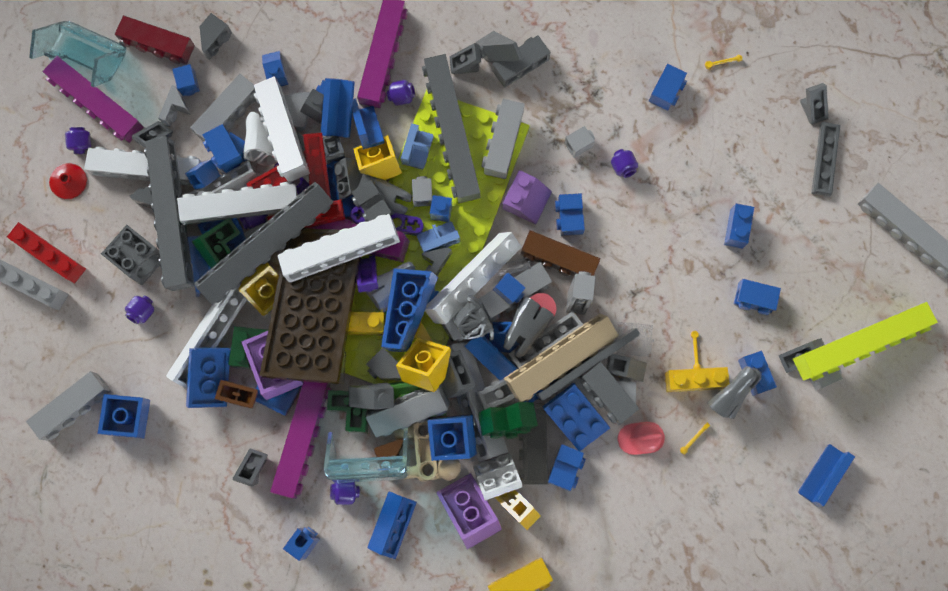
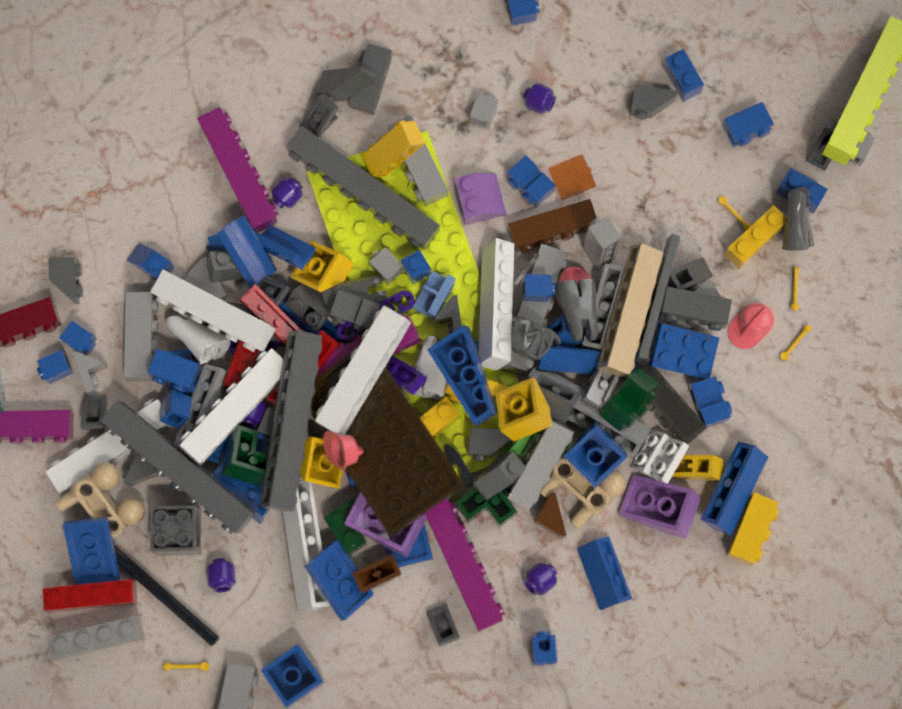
camera: 40 degrees left, 0 degrees up
red dish [49,163,87,199] -> none
dark purple head [65,127,92,154] -> none
clear light blue windscreen [324,428,411,483] -> none
medium blue panel [401,123,434,170] -> none
none -> blue brick [37,350,74,384]
none -> tan piece [55,462,145,537]
none -> blue plate [62,517,121,585]
none -> black axle [114,545,219,646]
none -> yellow hinge [163,662,210,671]
none -> coral piece [323,430,363,471]
none -> yellow brick [362,120,426,178]
none -> black slope [444,444,473,488]
none -> clear orange piece [548,154,597,200]
none -> dark grey slope [630,84,677,120]
none -> blue brick [700,441,768,535]
none -> yellow hinge [780,324,812,361]

